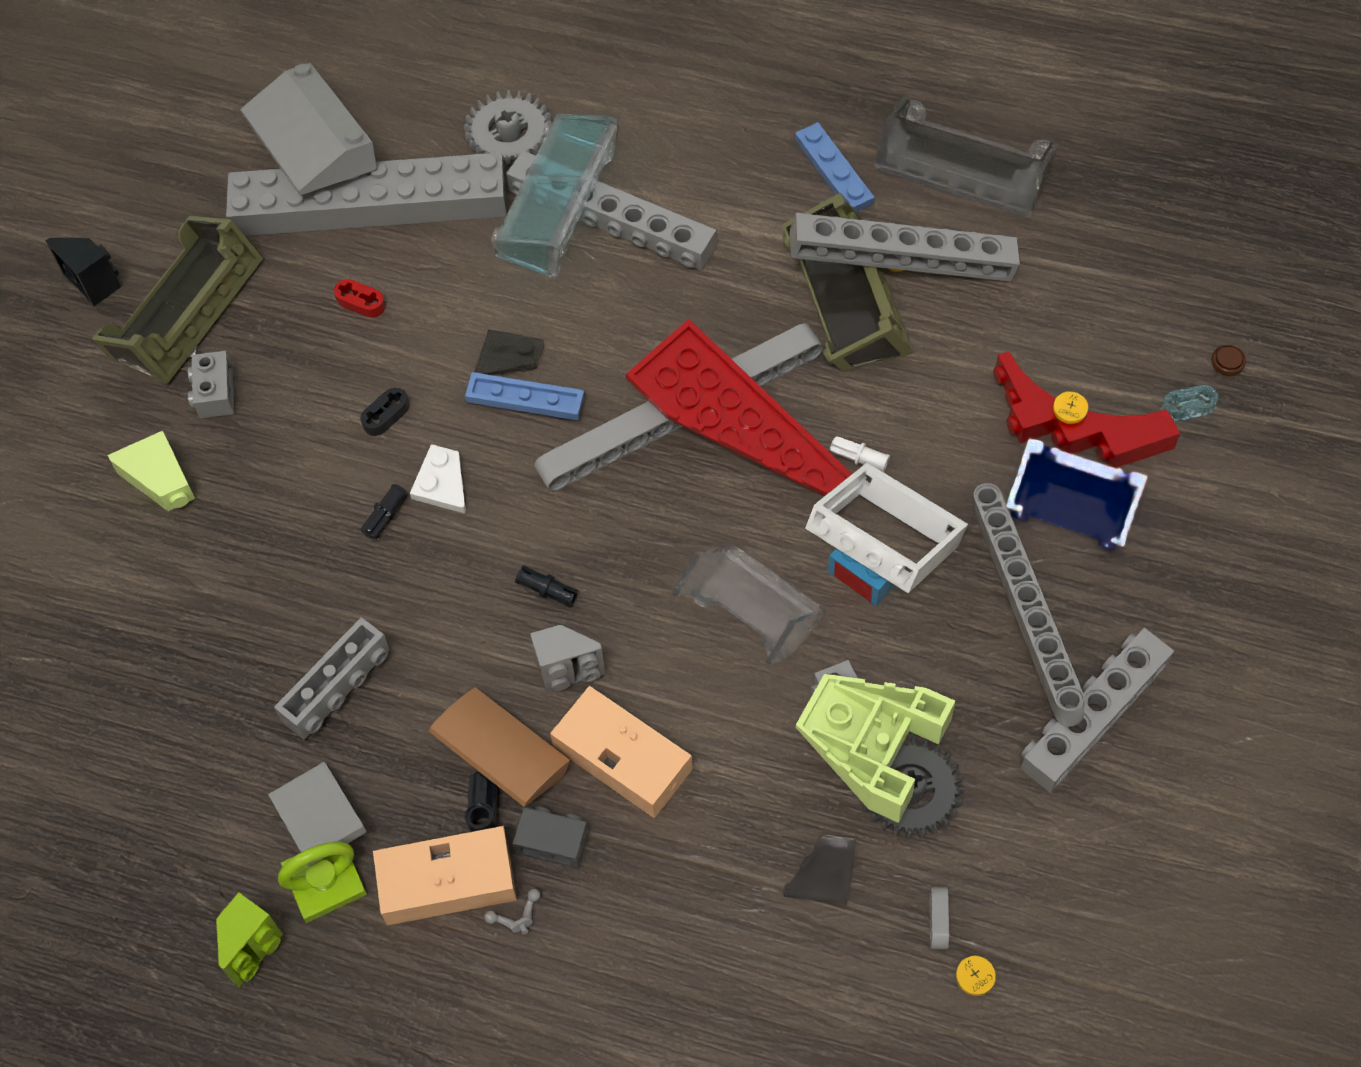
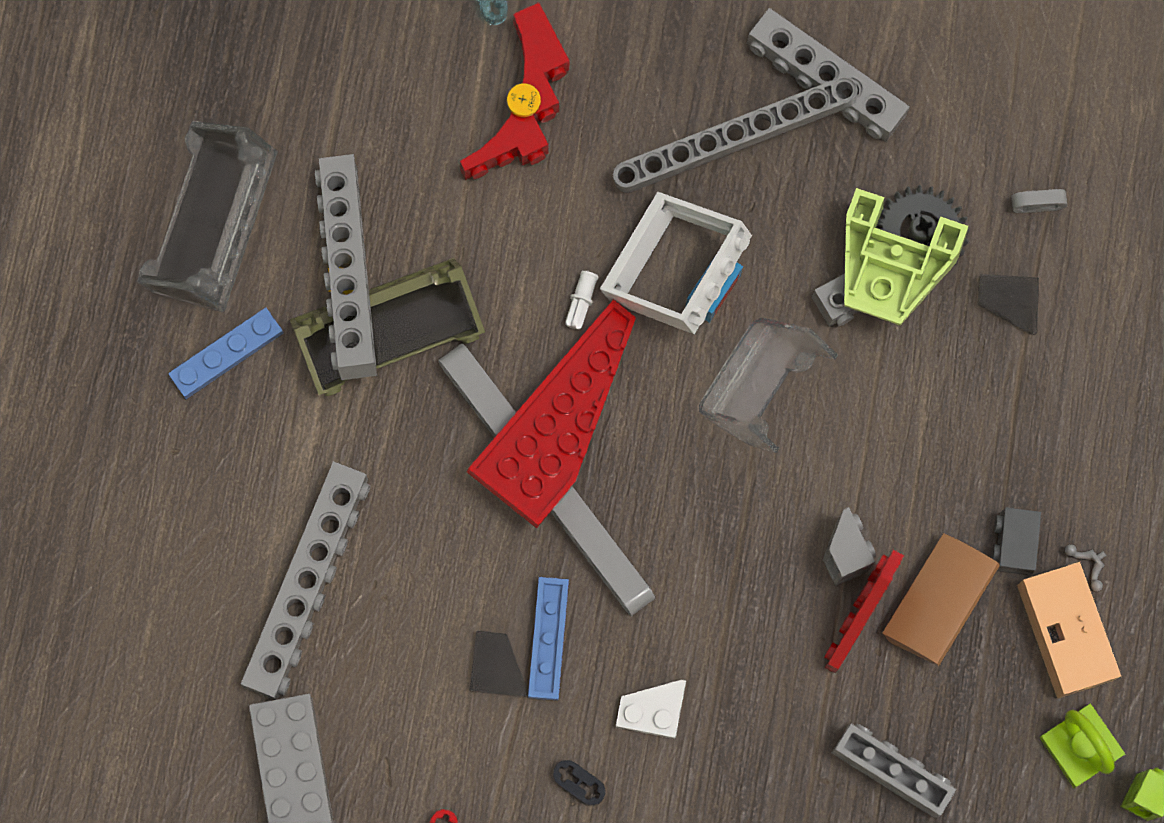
camera: 105 degrees left, 15 degrees up
light grey tile [268,761,367,866] -> none
black axle [361,484,408,539] -> none
light grey gear [464,89,553,165] -> none
black piece [465,772,498,832] -> none
windscreen [491,114,620,279] -> none
black pin [515,565,579,608] -> none
light nougat brick [550,686,693,818] -> none
yellow piece [956,956,996,996] -> none
clear blue windscreen [1006,438,1148,551] -> none
none -> red wing [824,550,904,673]

